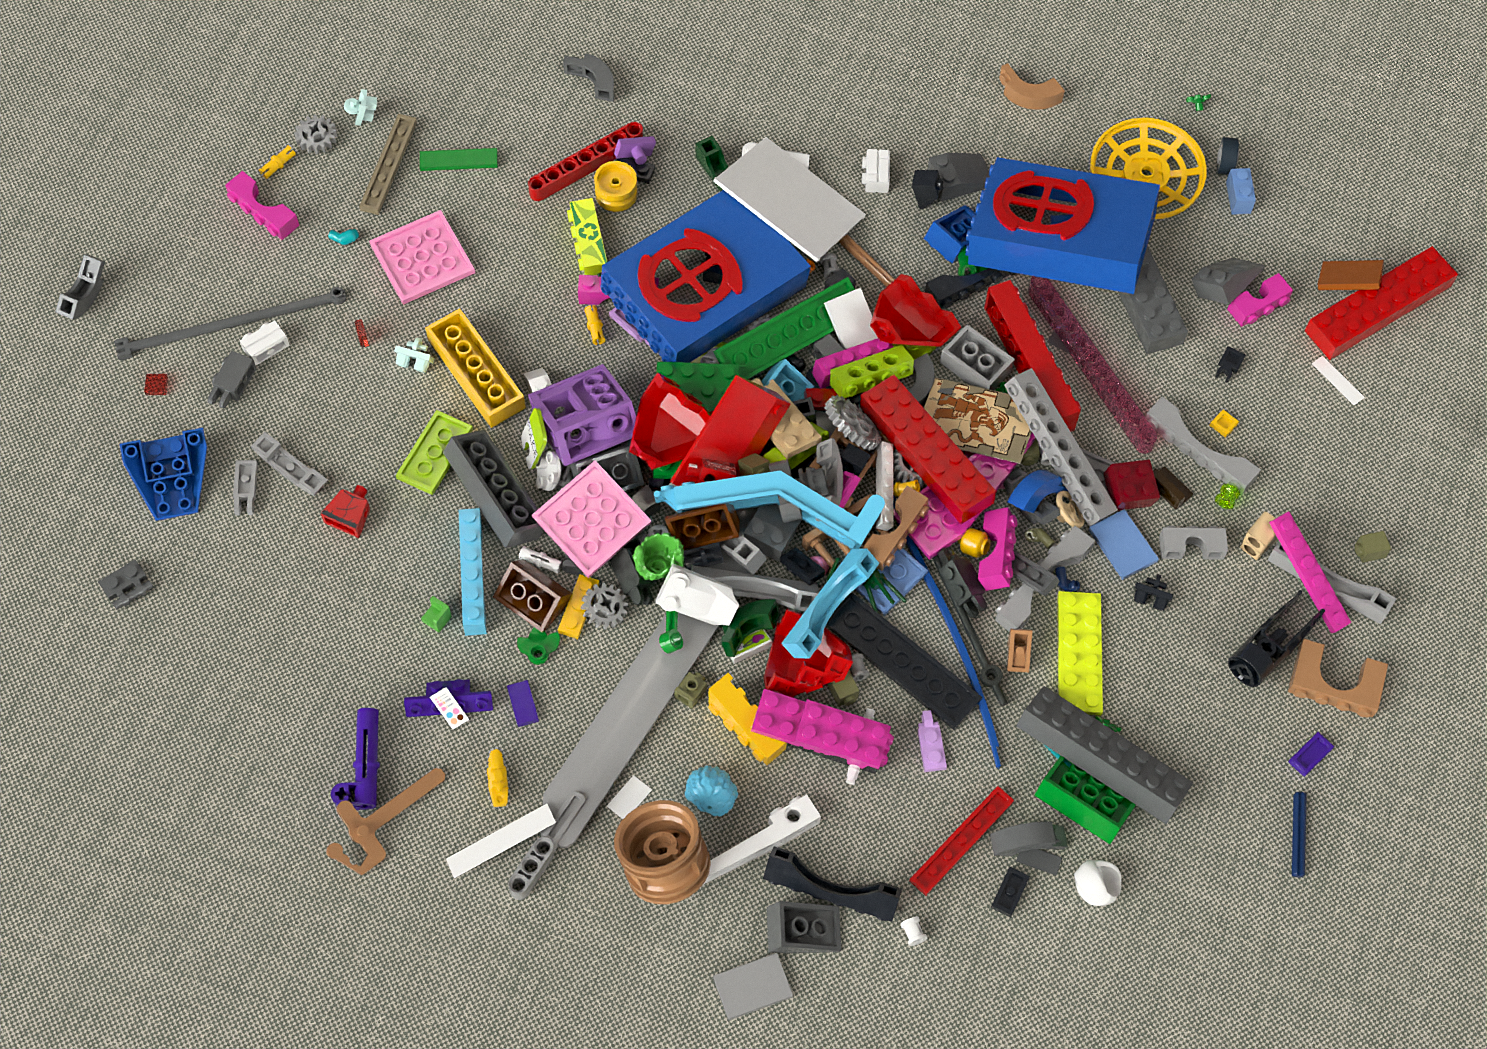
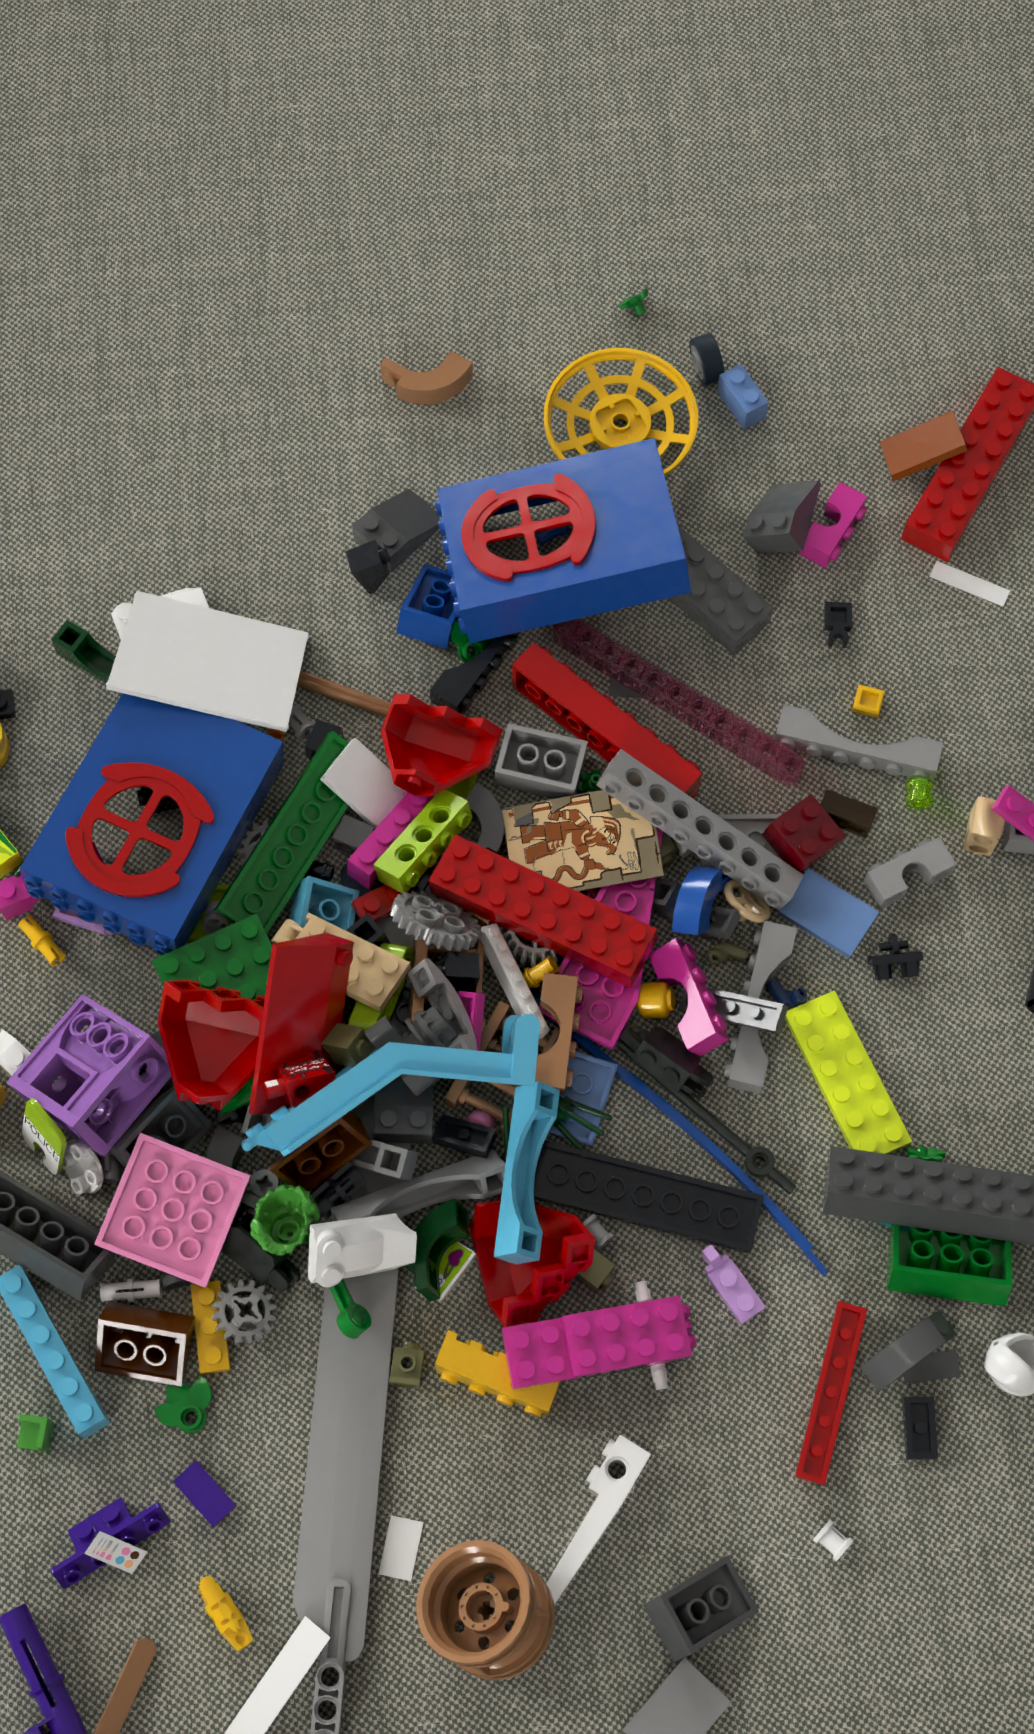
camera: 25 degrees left, 5 degrees up
medium azure hair [685,765,738,816] -> none
black arch [763,846,902,922] -> none
white brick [862,149,890,193] -> none
medium nougat slope [1007,629,1033,673] -> none

